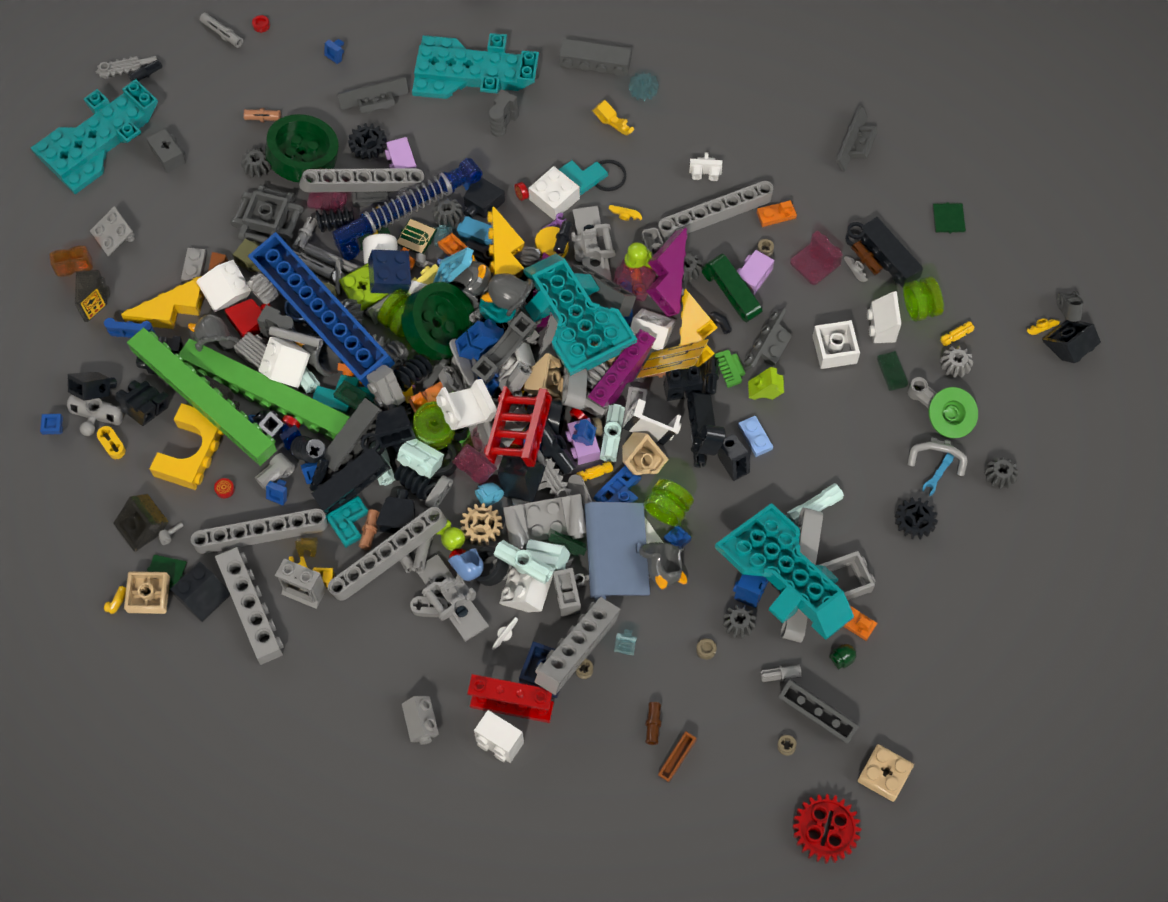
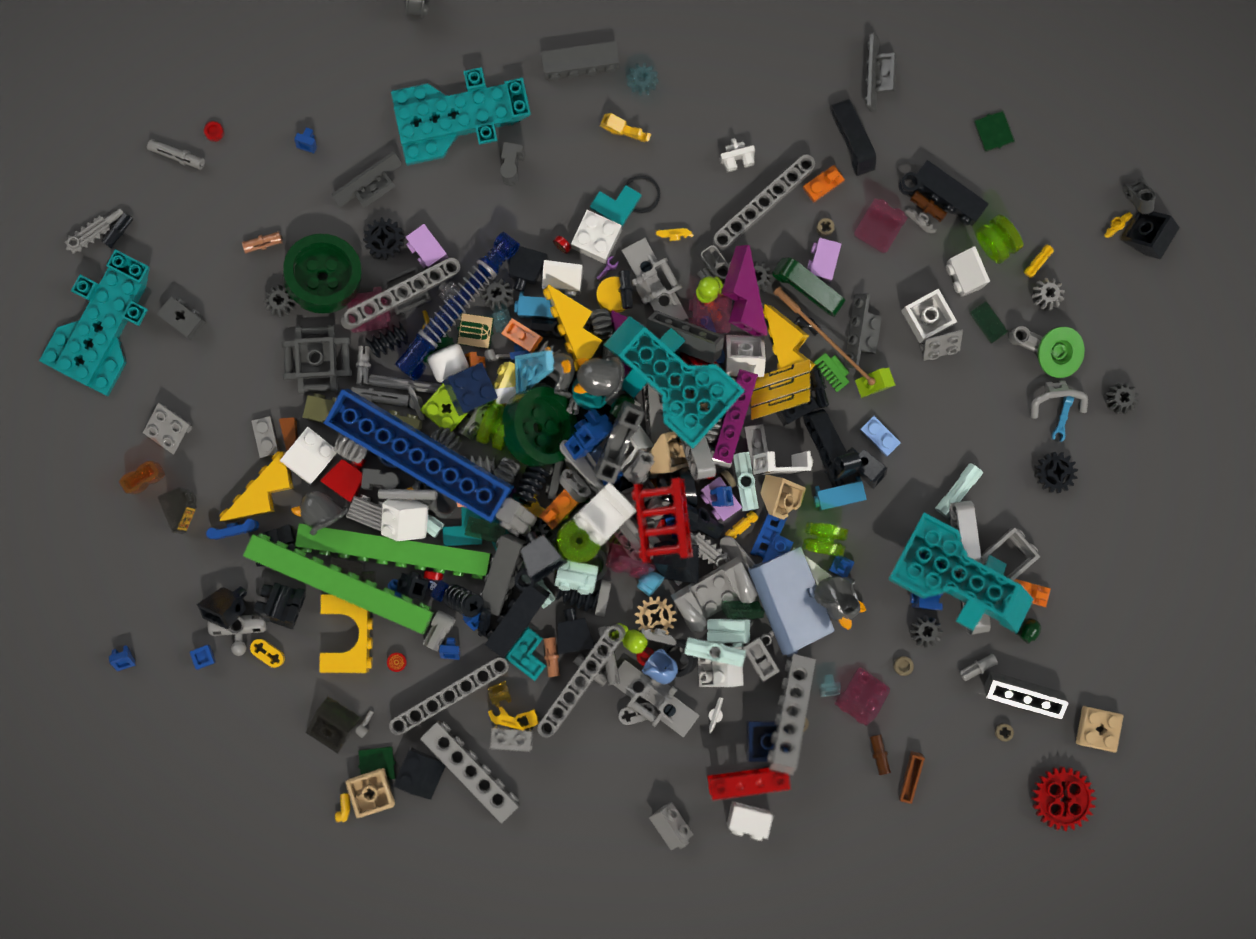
camera: 25 degrees left, 20 degrees up
none -> white slope [542,260,583,297]
none -> light grey piece [641,628,677,645]
none -> medium nougat piece [774,287,876,385]
none -> dark azure brick [813,476,867,511]
none -> black beam [830,99,876,176]
none -> clear pink bracket [834,668,890,726]
none -> light grey hinge [920,330,963,361]

